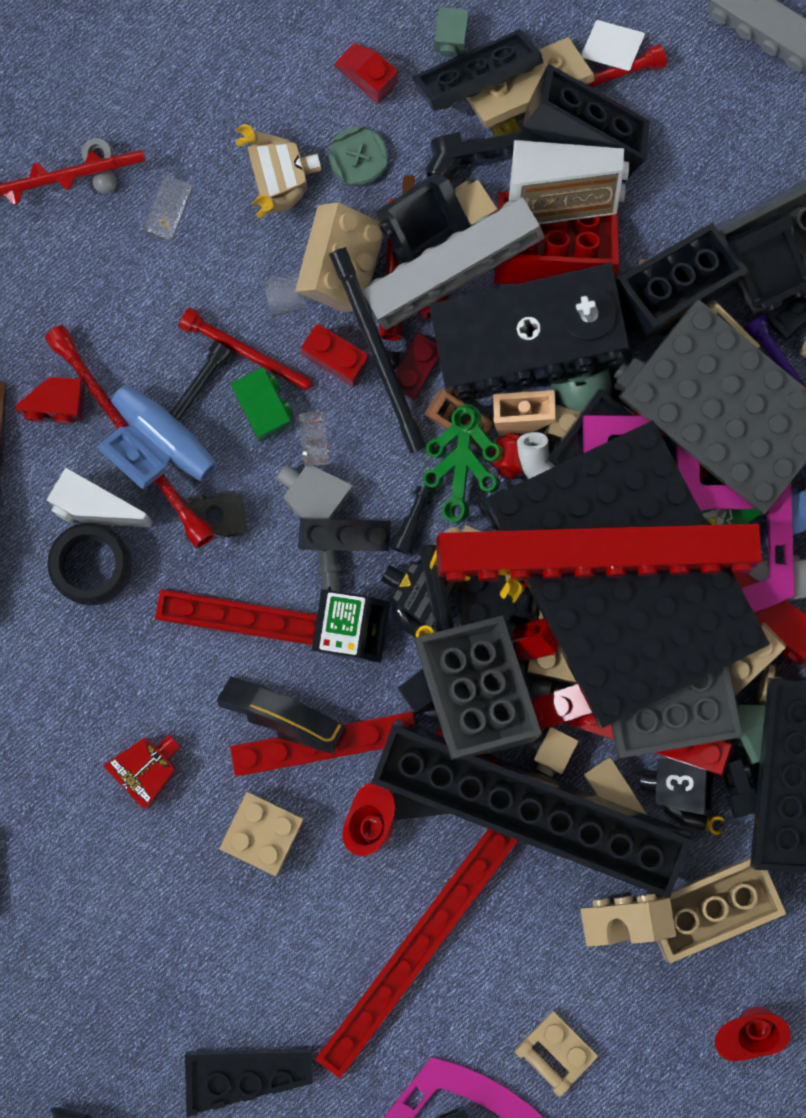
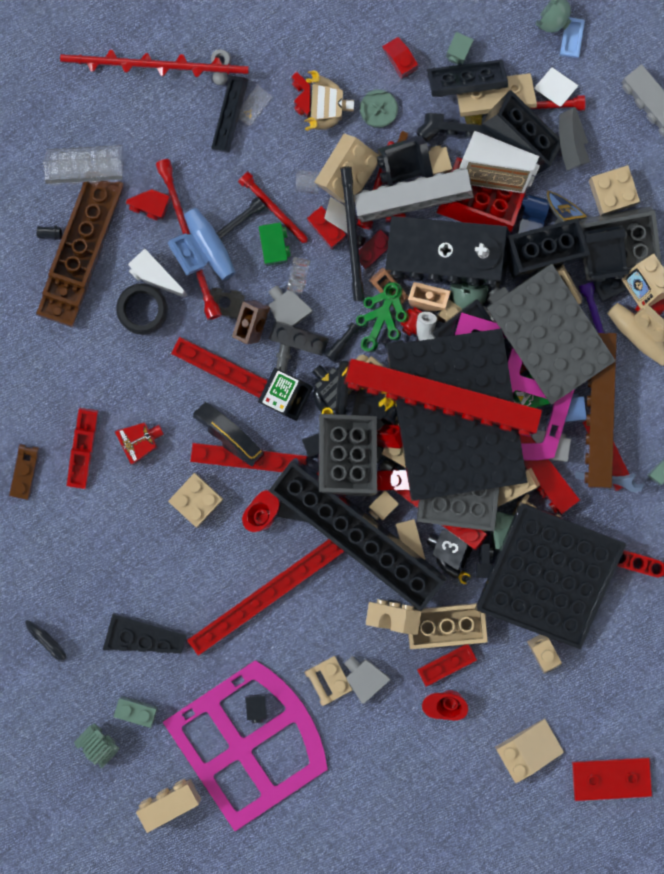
camera: 25 degrees right, 5 degrees up
none -> red slope [66,407,99,489]
none -> black tile [211,76,249,153]
none -> reddish brown brick [232,300,270,345]
none -> red slope [291,71,310,118]
none -> white sticker [324,197,348,233]
none -> light grey torso [344,656,390,704]
none -> red plate [417,644,477,687]
none -> dark blue door [518,194,550,233]
none -> shield [546,190,587,224]
none -> dark grey slope [559,107,590,171]
none -> tan brick [589,165,640,216]

